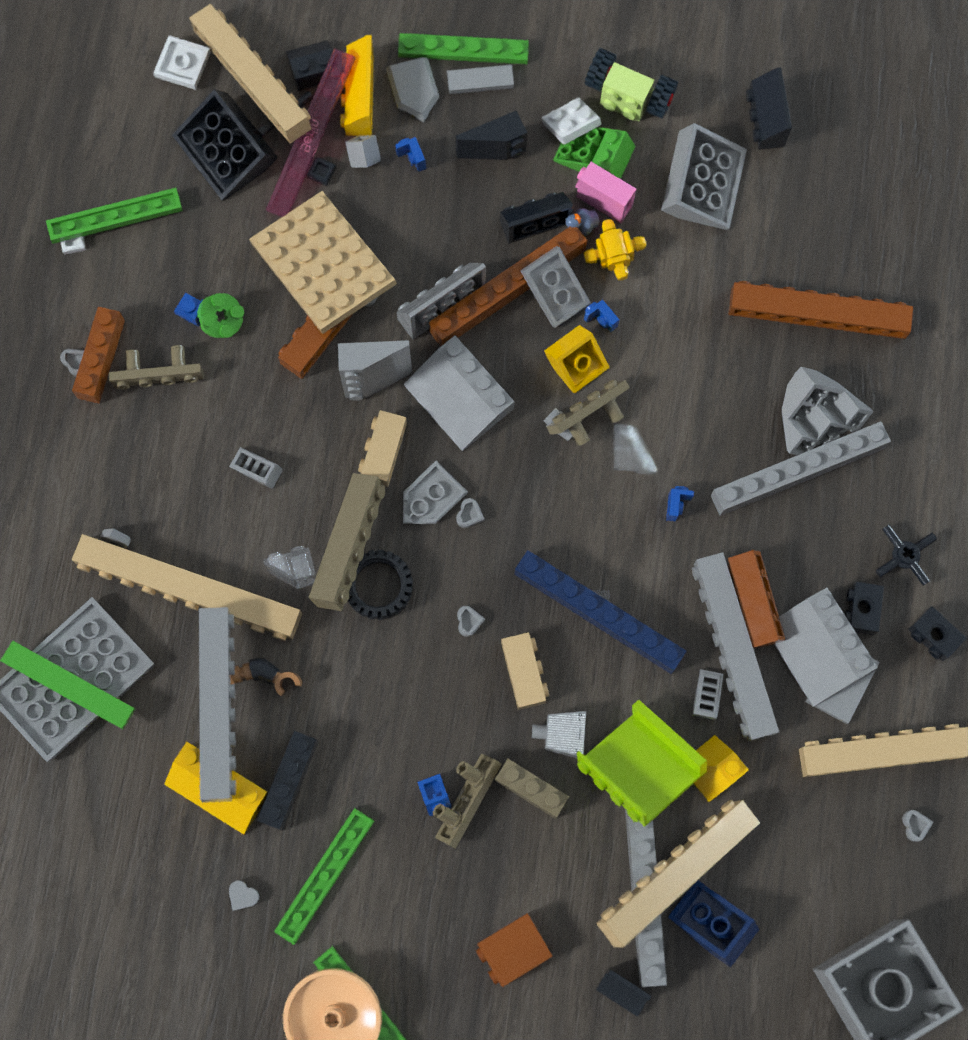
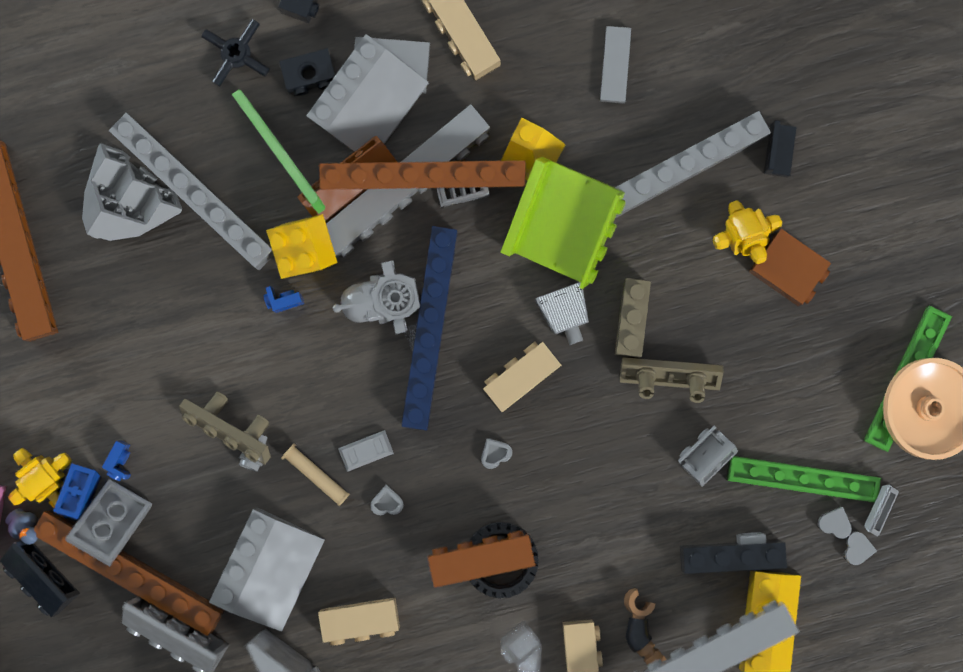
camera: 110 degrees left, 10 degrees up
dark tan brick [309,473,385,611] -> none
light grey tile [403,461,468,524] -> none
blue bracket [418,774,452,816] -> none
yellow slope [544,325,610,394] -> none
tan brick [596,800,760,947] -> none
clear slope [613,424,657,474] -> none
dark blue slope [668,880,760,968] -> none
none -> blue hinge [53,464,101,522]
none -> bright green tile [232,89,326,214]
none -> yellow brick [266,214,338,279]
none -> tan pin [281,443,350,506]
none -> dark orange brick [320,161,526,190]
none -> light grey helmet [333,261,420,334]
none -> light grey tile [338,430,394,472]
none -> dark orange brick [428,530,535,588]
none -> light grey tile [600,26,631,103]
none -> light grey hinge [678,426,738,487]
none -> yellow piece [712,200,782,264]
none -> light grey tile [736,532,766,544]
none -> light grey tile [818,507,852,539]
none -> light grey tile [864,485,899,537]

